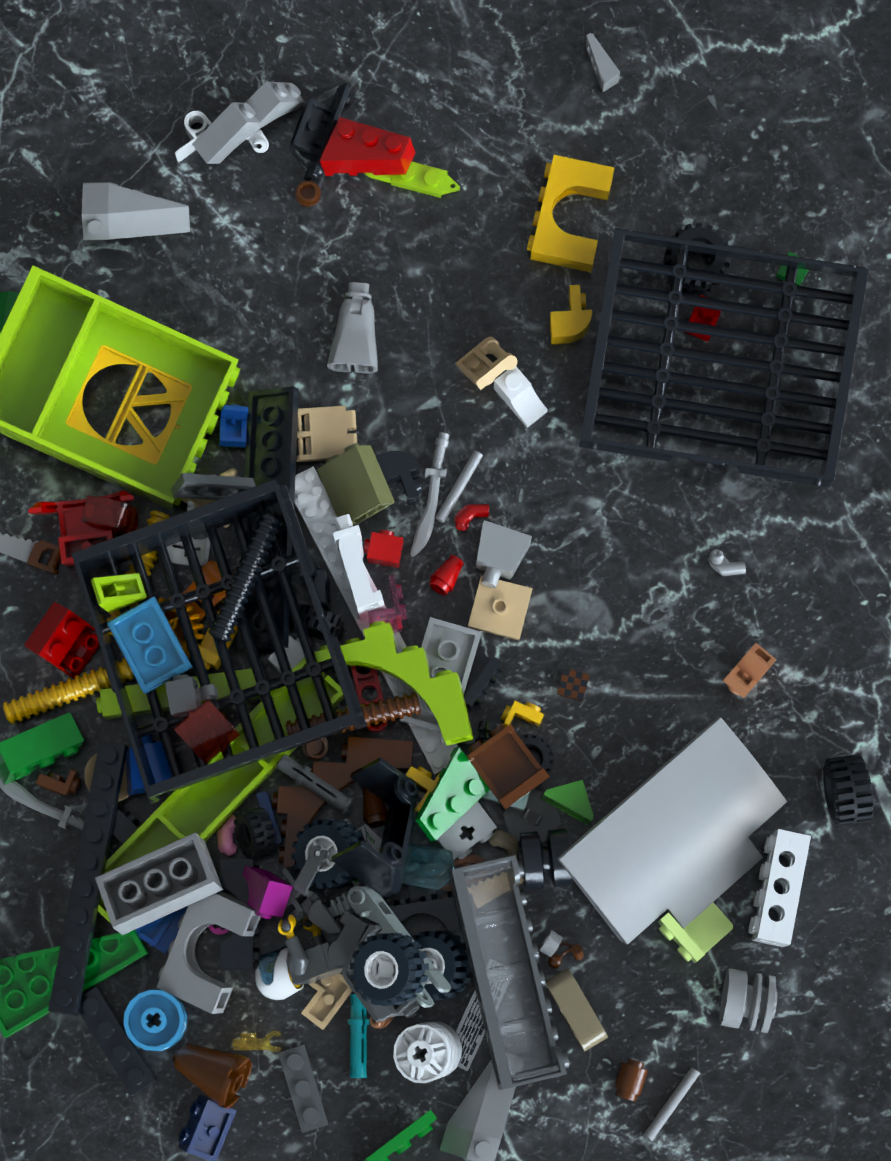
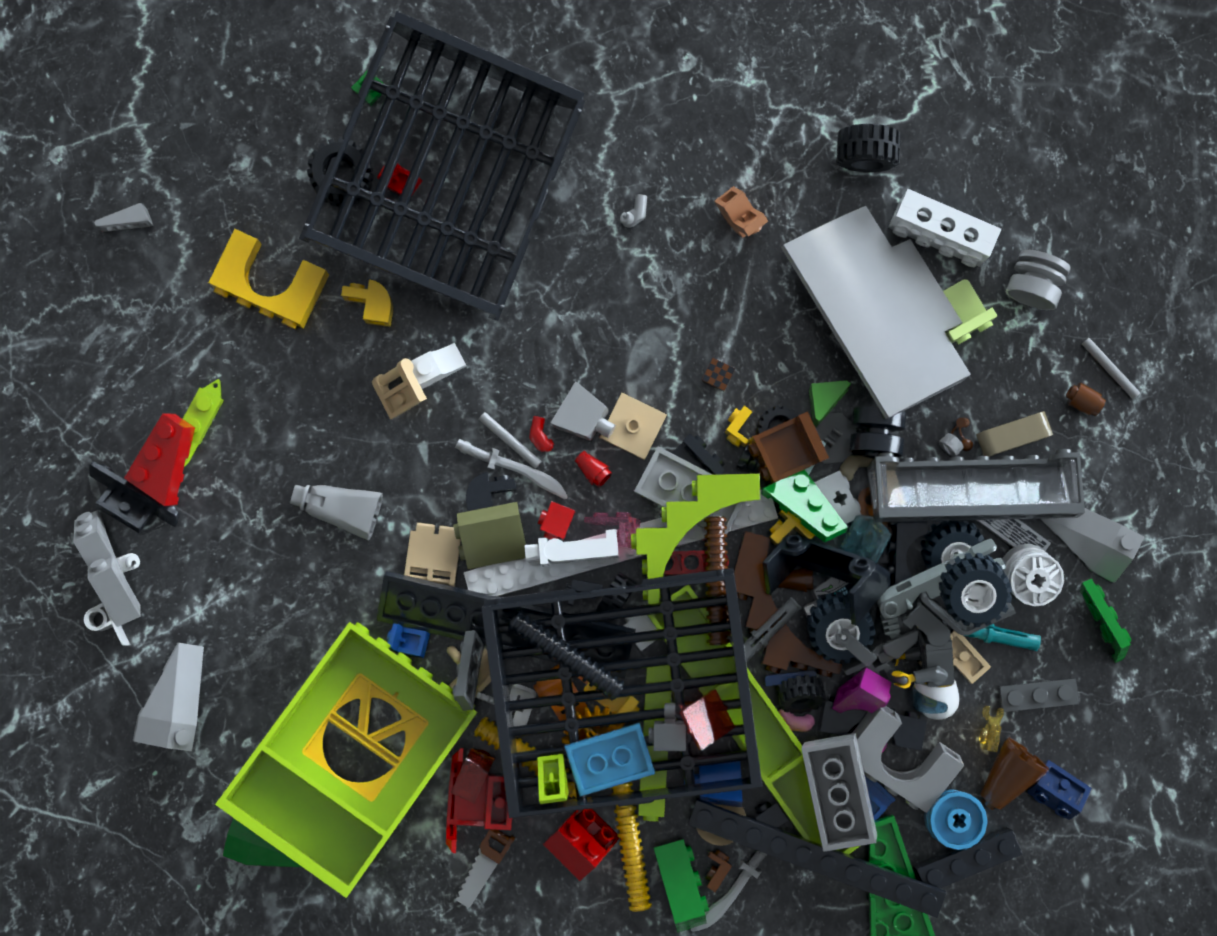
camera: 85 degrees left, 5 degrees up
reddish brown plate [295,181,321,207] -> none

